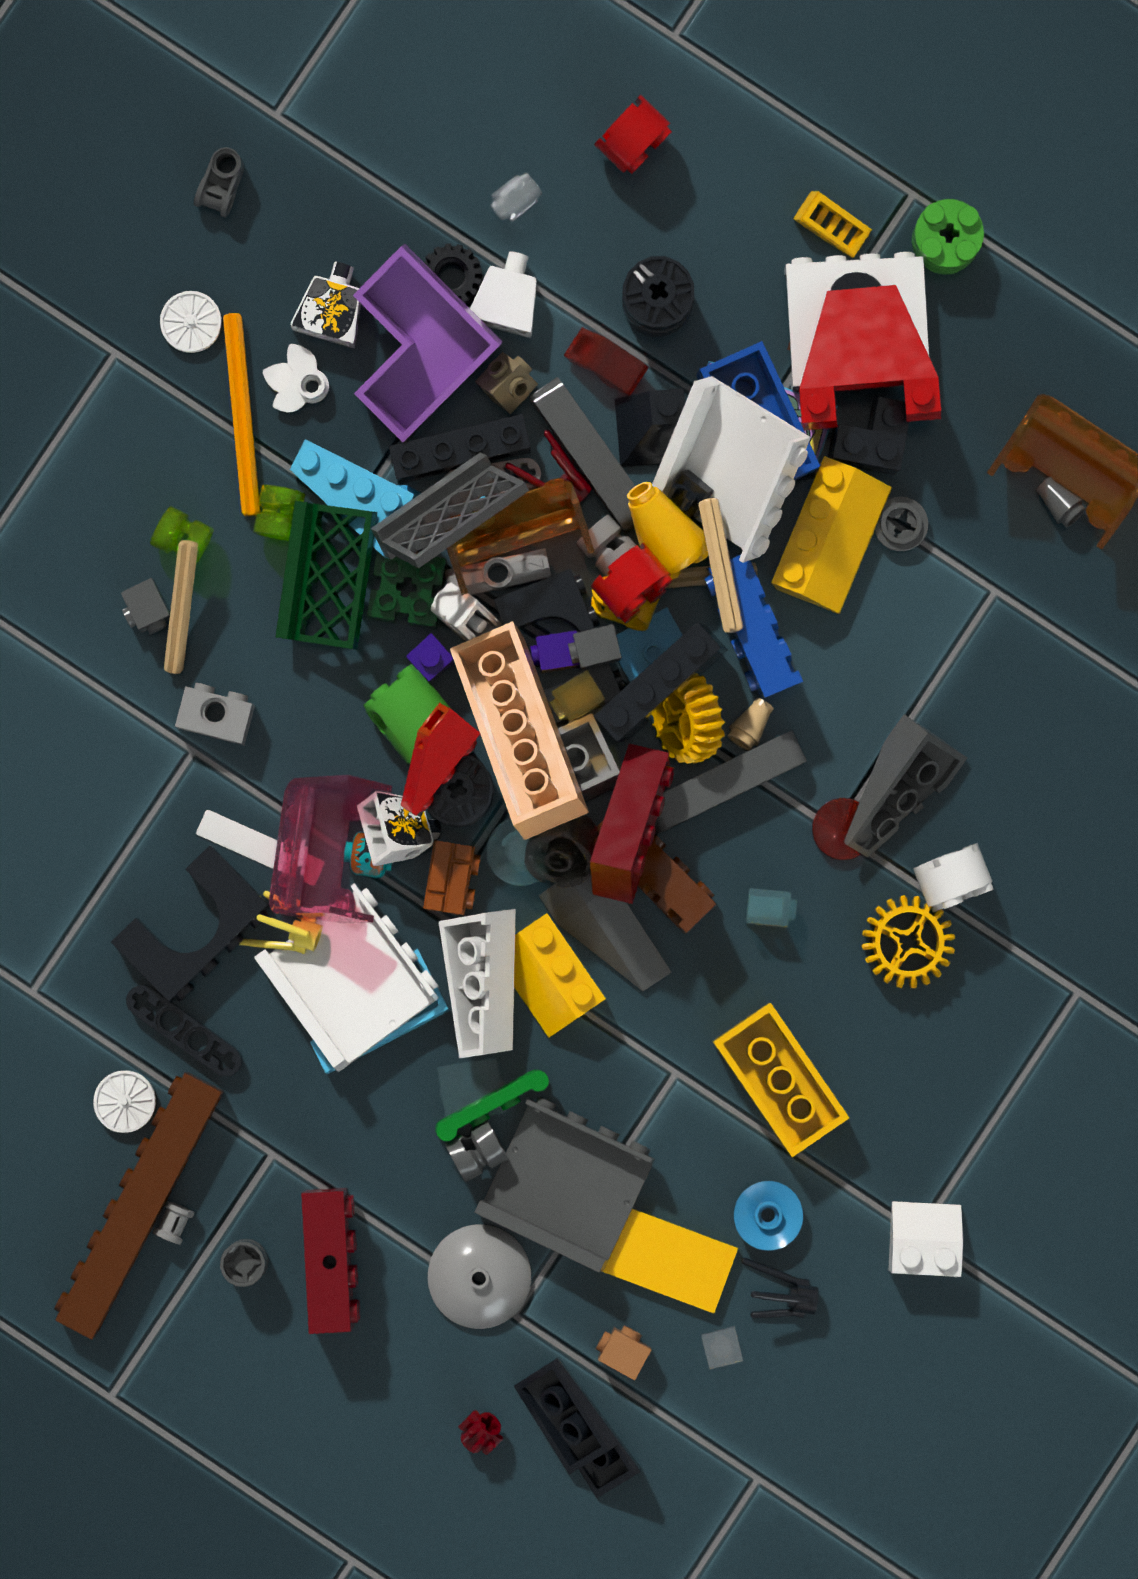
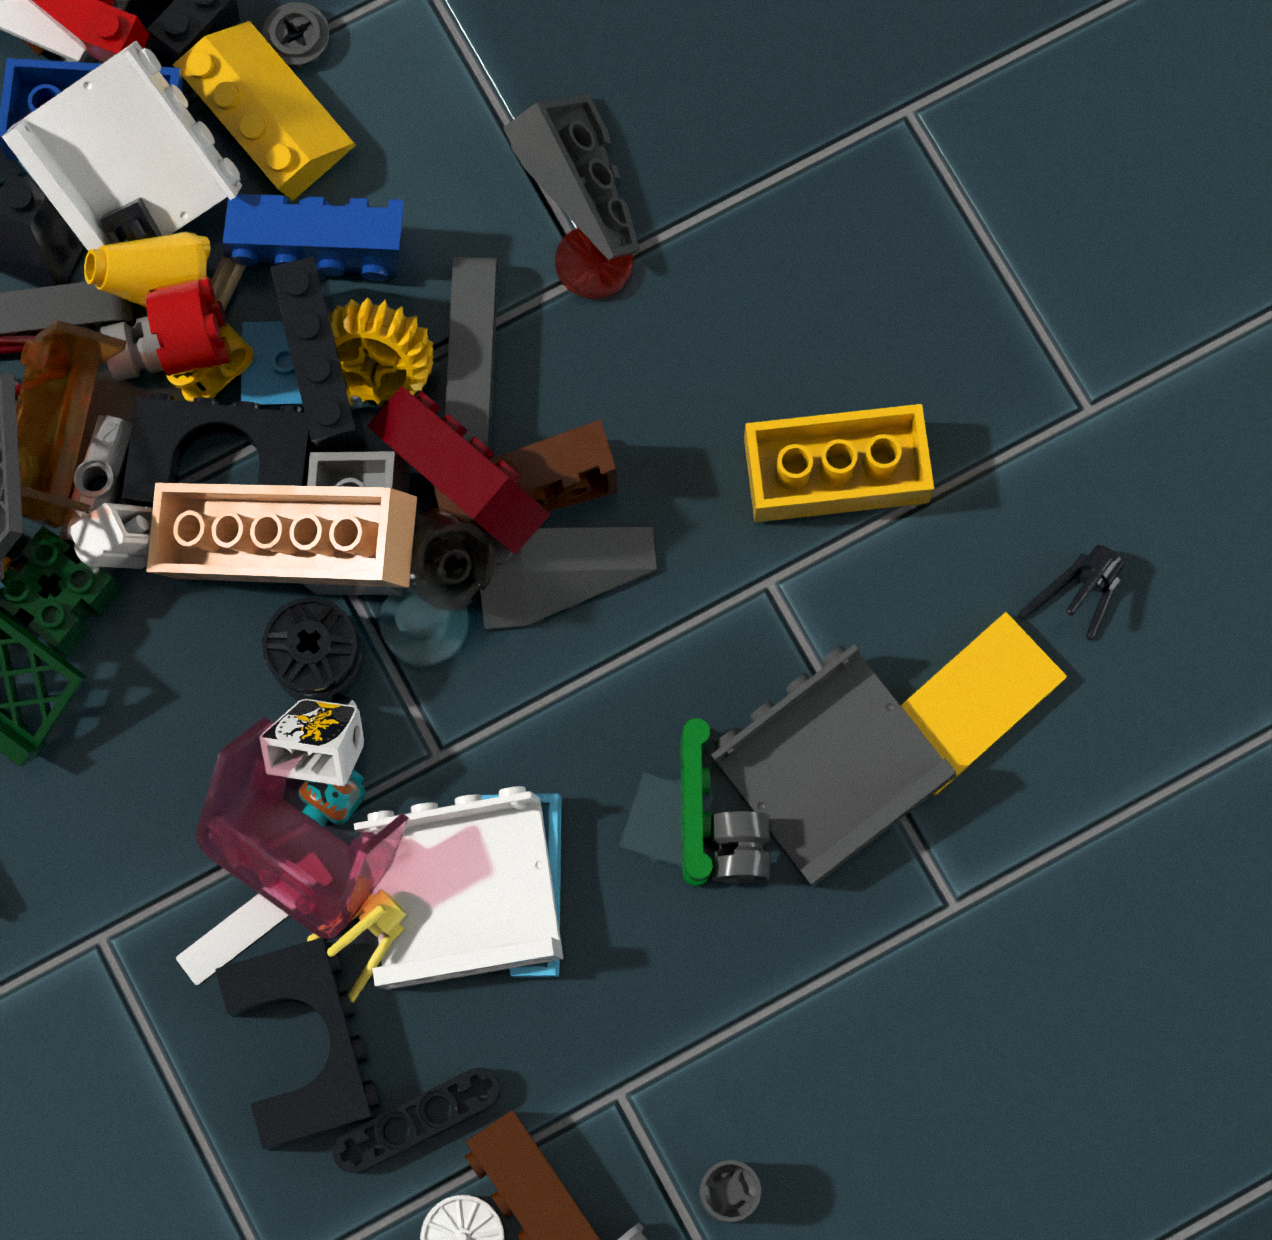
camera: 60 degrees left, 10 degrees down
light grey brick [175,683,255,746] -> none
dark red brick [301,1188,360,1334] -> none
bright green cylinder [363,664,450,766] -> none
red slope [401,703,481,816] -> none
dark purple brick [406,633,455,684] -> none
dark orange brick [423,840,481,916] -> none
light grey dish [428,1224,531,1329] -> none
white wedge [438,909,516,1058] -> none
dark red gear [458,1410,503,1455] -> none
yellow slope [514,913,606,1037] -> none
black slope [514,1357,642,1498] -> none
dark purple brick [530,630,580,673] -> none
clear yellow brick [549,670,605,723] -> none
dark grey brick [568,624,622,670] -> none
medium nougat brick [595,1325,651,1380] -> none
tan axle [699,498,743,633] -> none
clear plate [701,1326,743,1369] -> none
tan cone [728,698,774,751] -> none
dark azure dish [734,1181,803,1251] -> none
clear light blue brick [745,888,797,927] -> none
yellow gear [861,895,955,988] -> none
white slope [888,1201,963,1277] -> none
white brick [913,843,993,912] -> none

